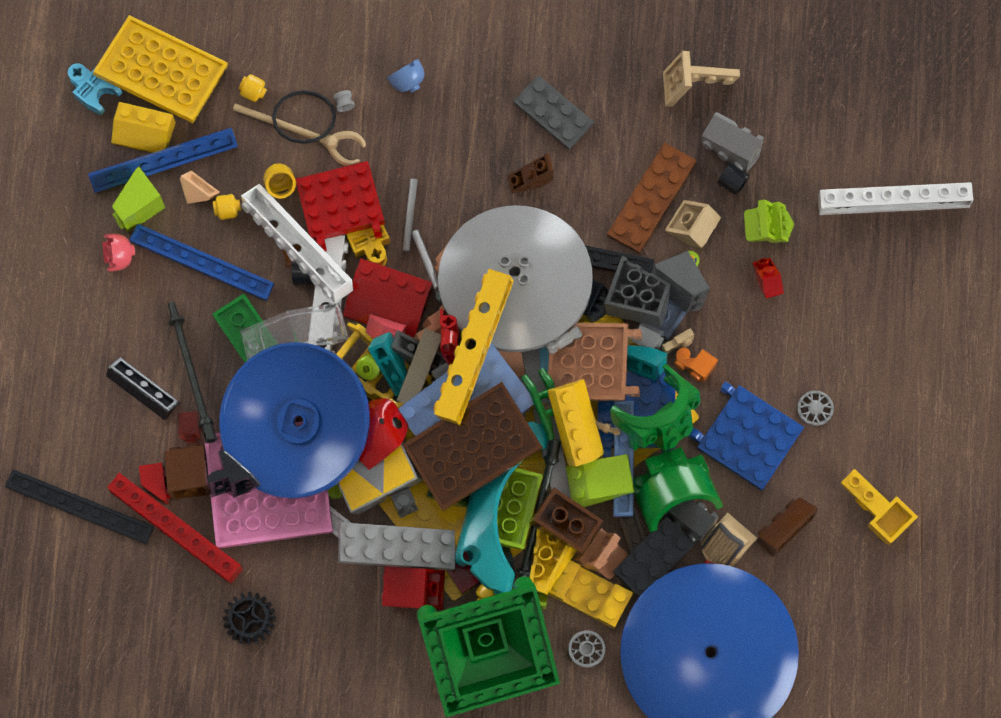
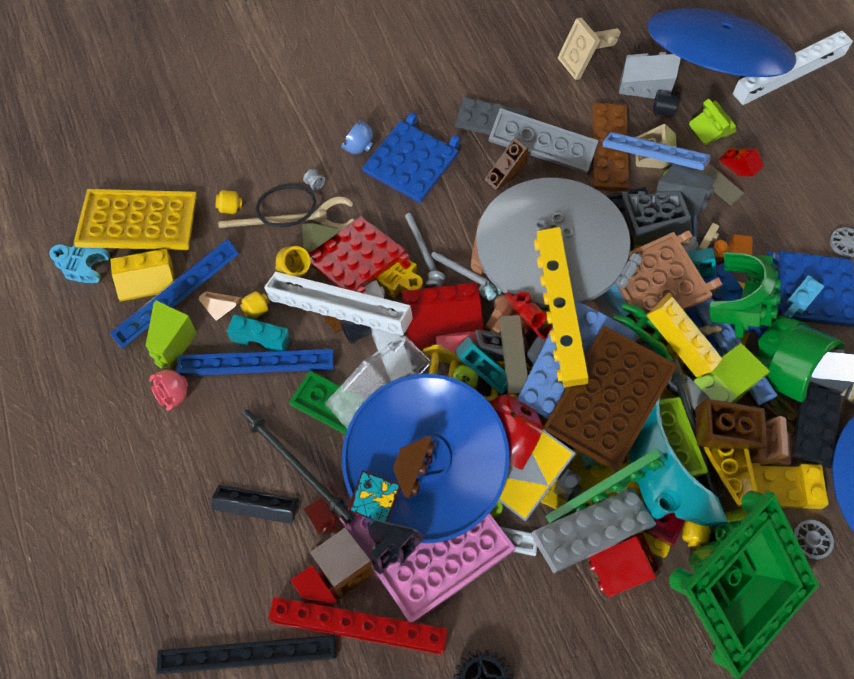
camera: 30 degrees left, 10 degrees down
none -> teal arch [227,315,291,352]
none -> olive slope [302,223,339,252]
none -> tile [347,470,401,522]
none -> blue plate [362,112,461,203]
none -> reddish brown slope [393,436,436,499]
none -> light grey wheel [425,271,446,288]
none -> light grey plate [488,108,599,174]
none -> green plate [546,448,667,523]
none -> medium blue tile [603,132,711,170]
none -> blue dish [647,8,797,77]
none -> dark tan tile [690,149,744,206]
none -> medium azure plate [784,275,824,319]

